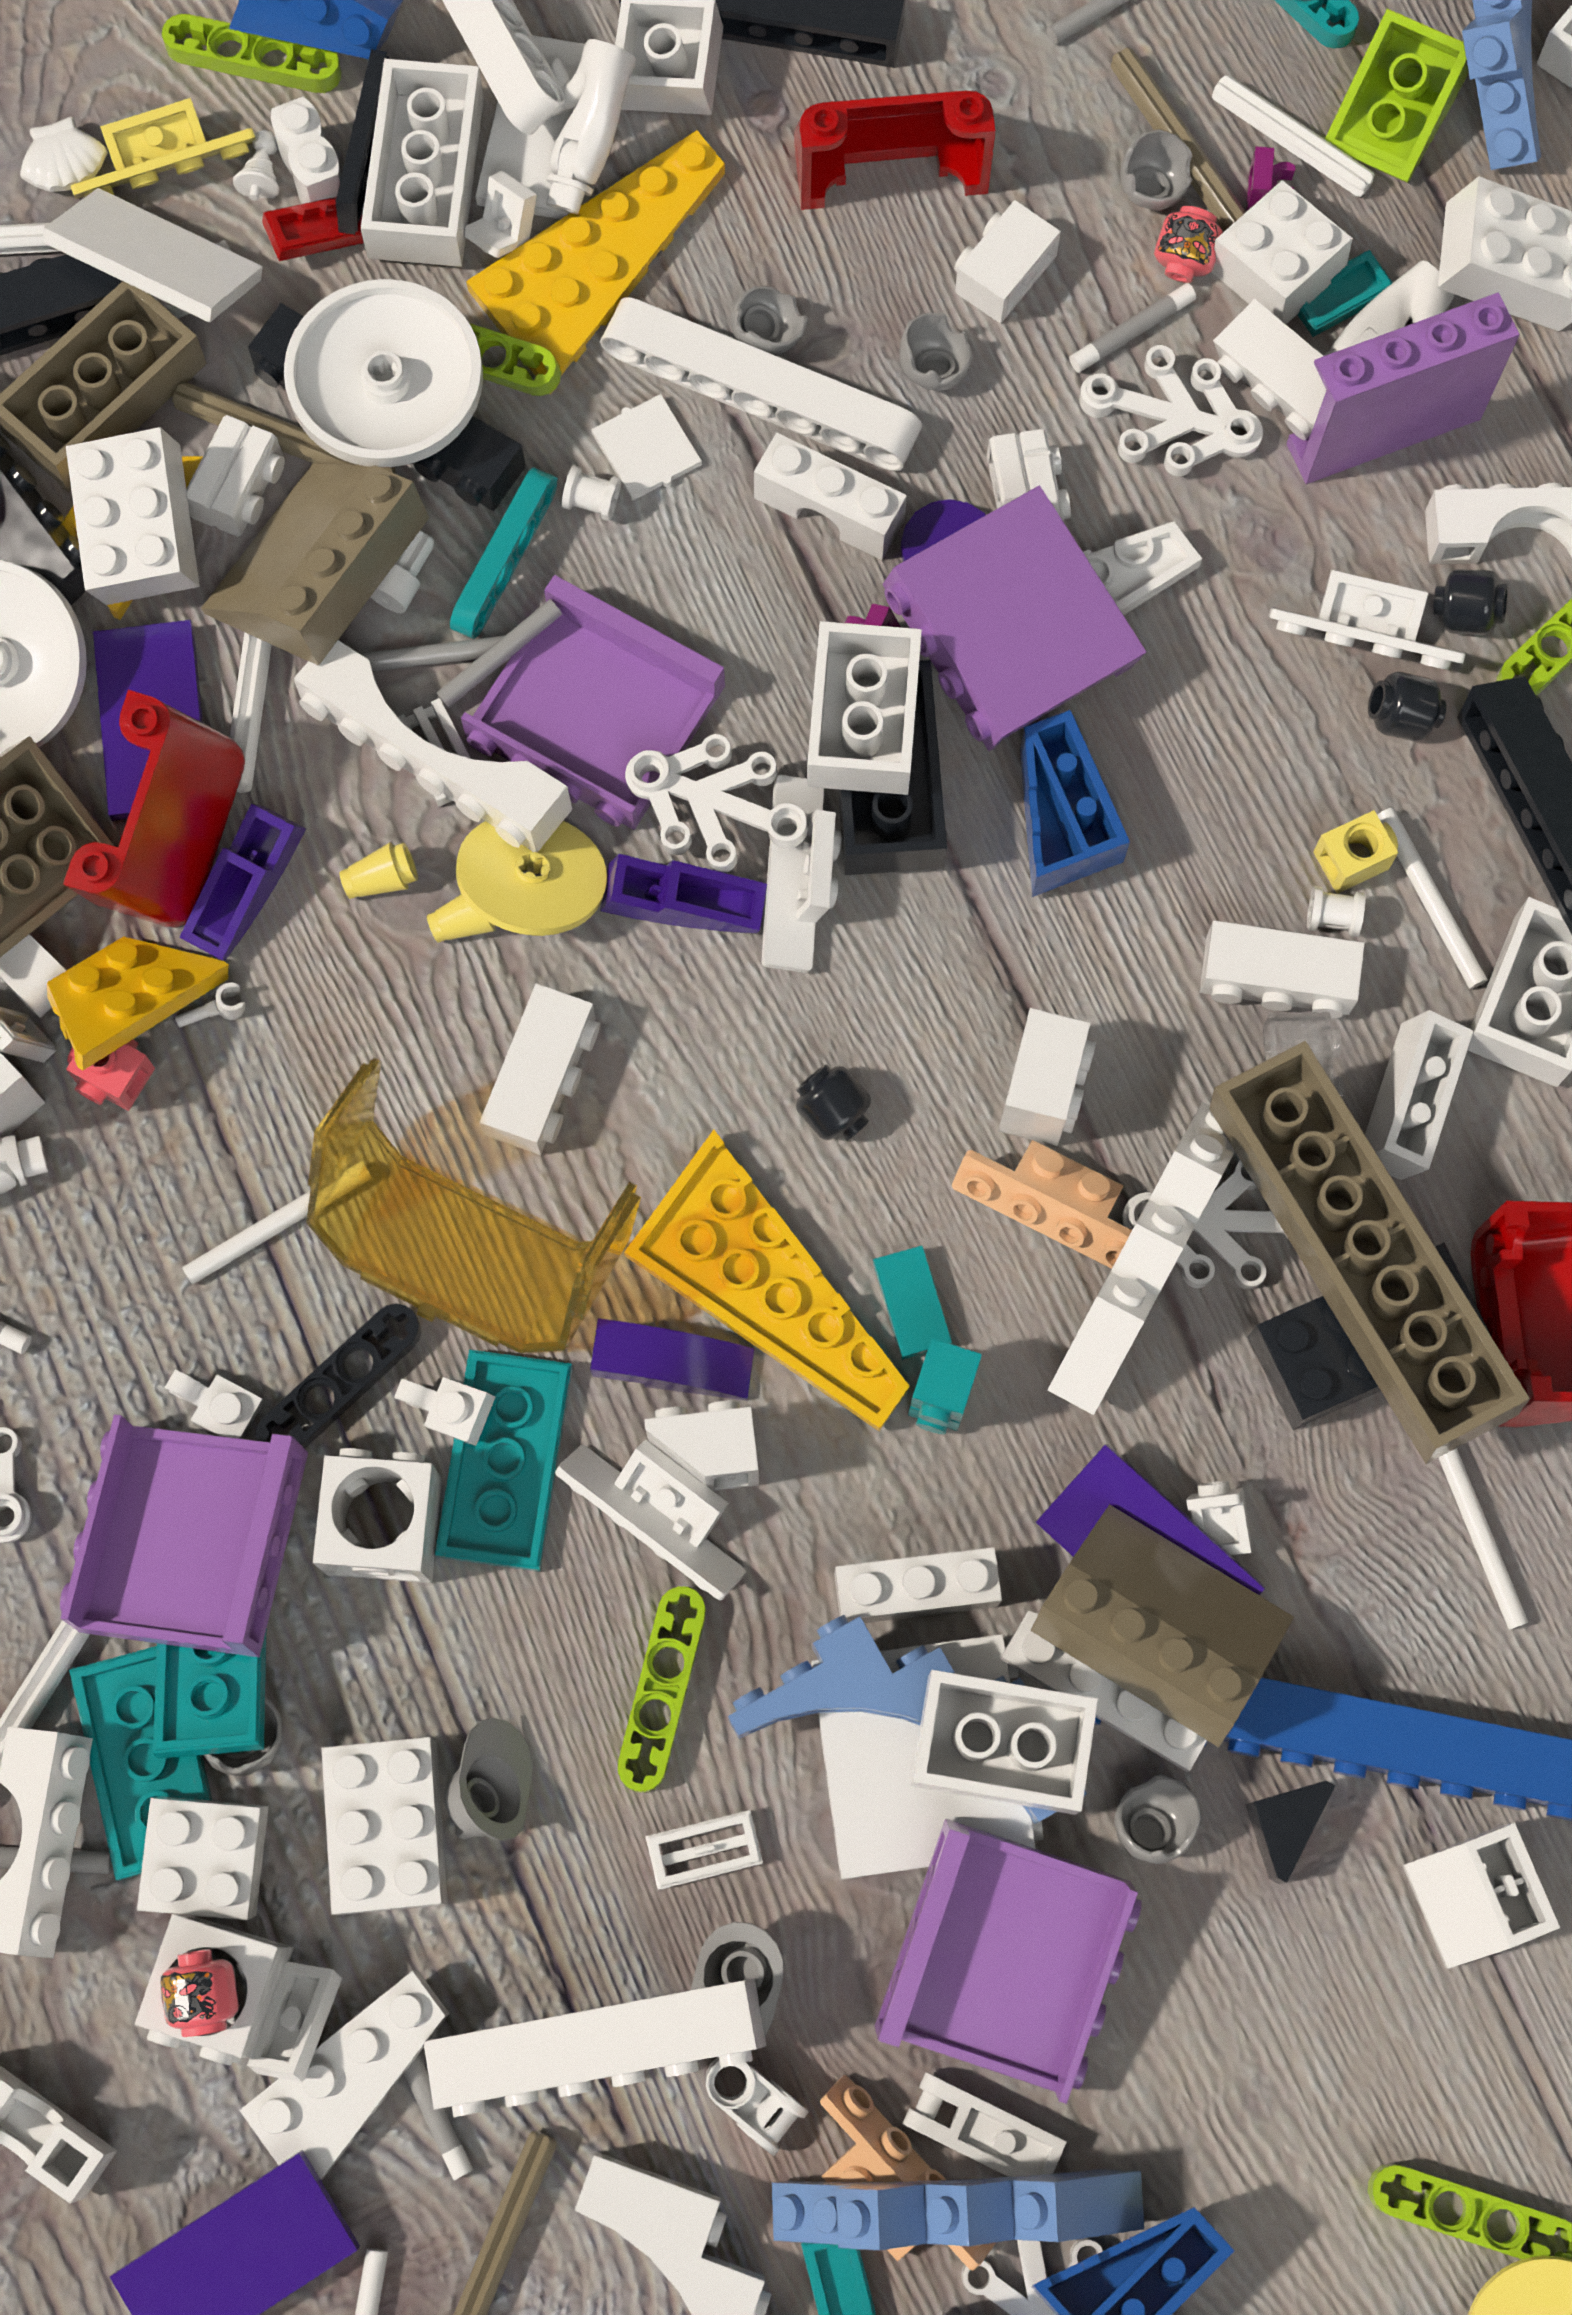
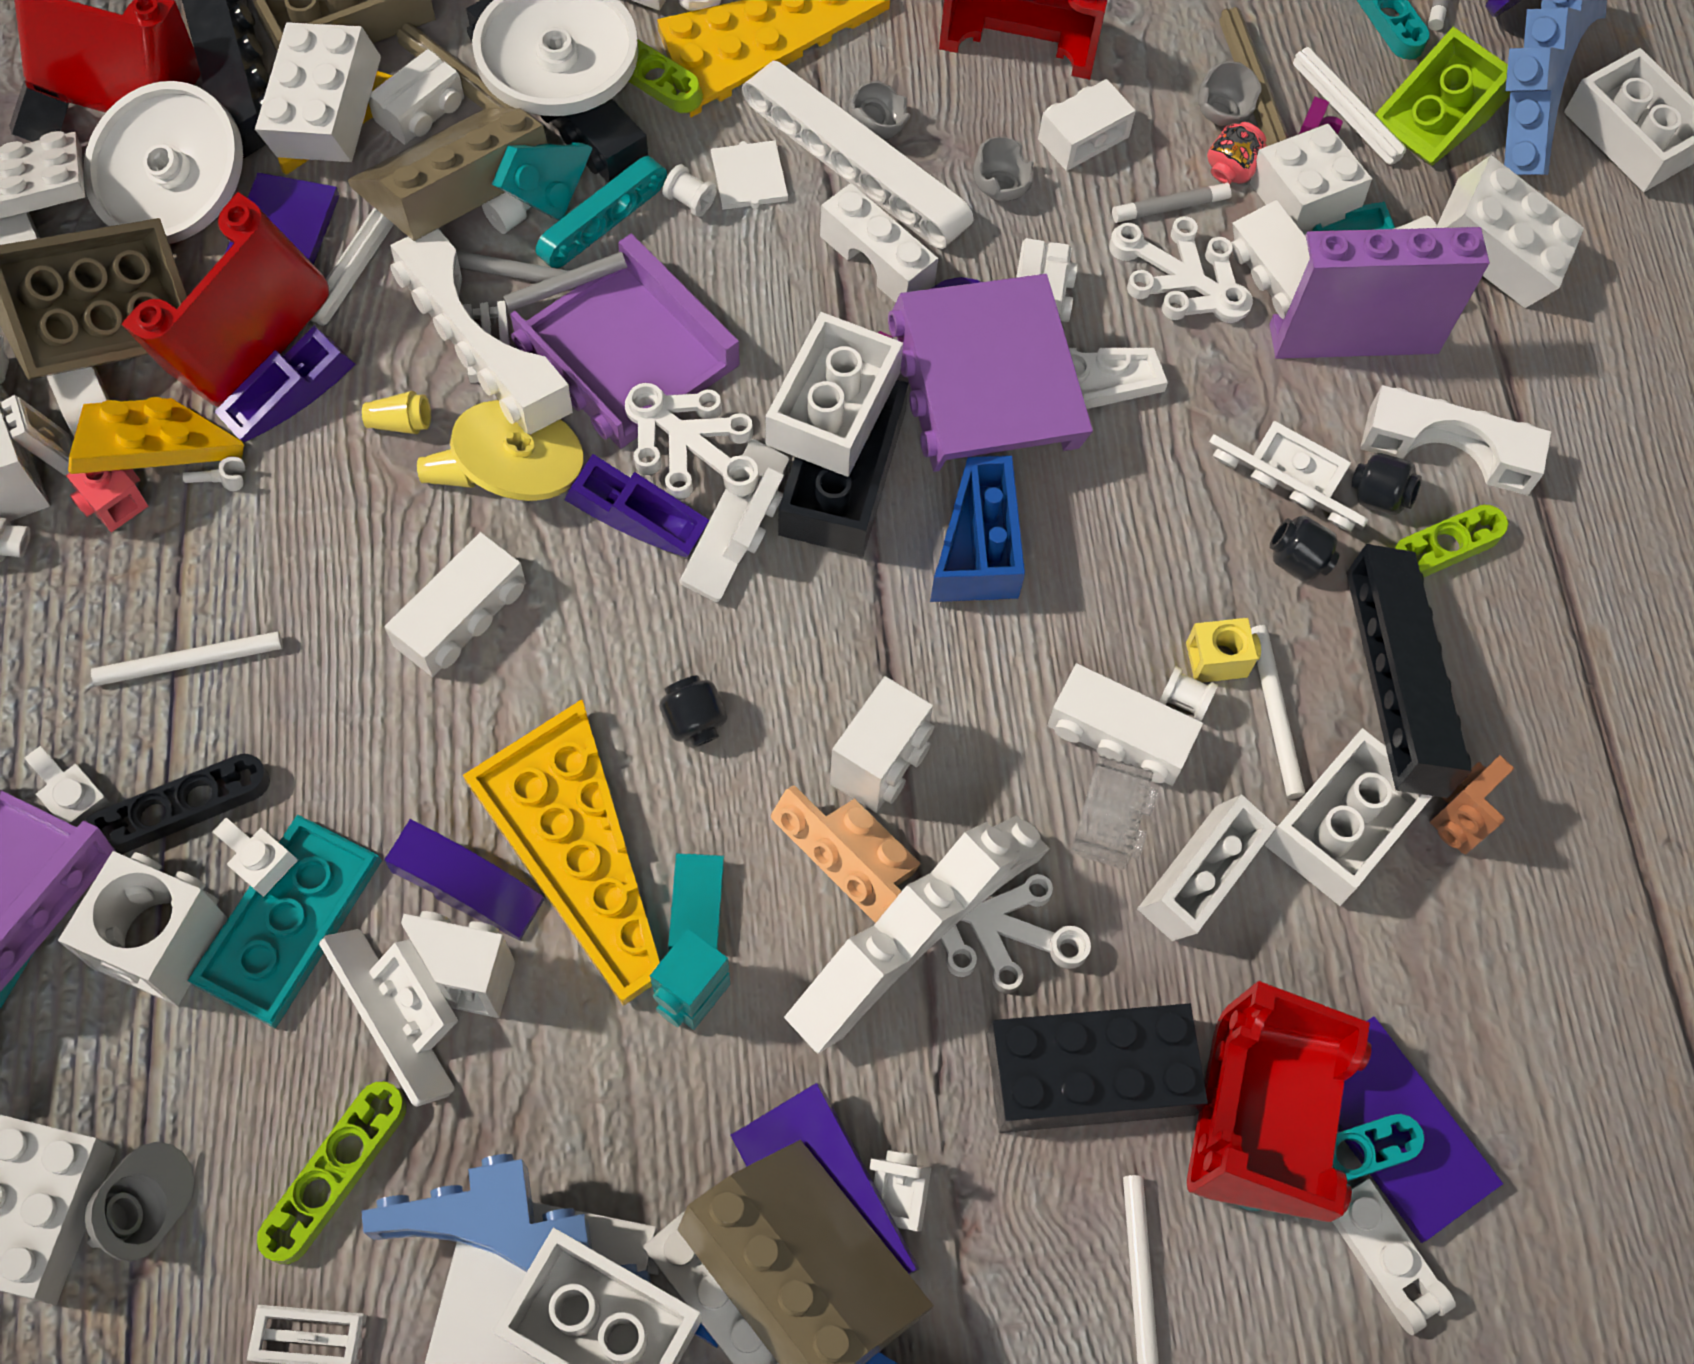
camera: 15 degrees right, 10 degrees down
clear yellow piece [306,1058,641,1353] -> none
white brick [834,1547,1002,1623] -> none
dark tan brick [1209,1040,1530,1464] -> none
none -> teal wing [491,143,593,220]

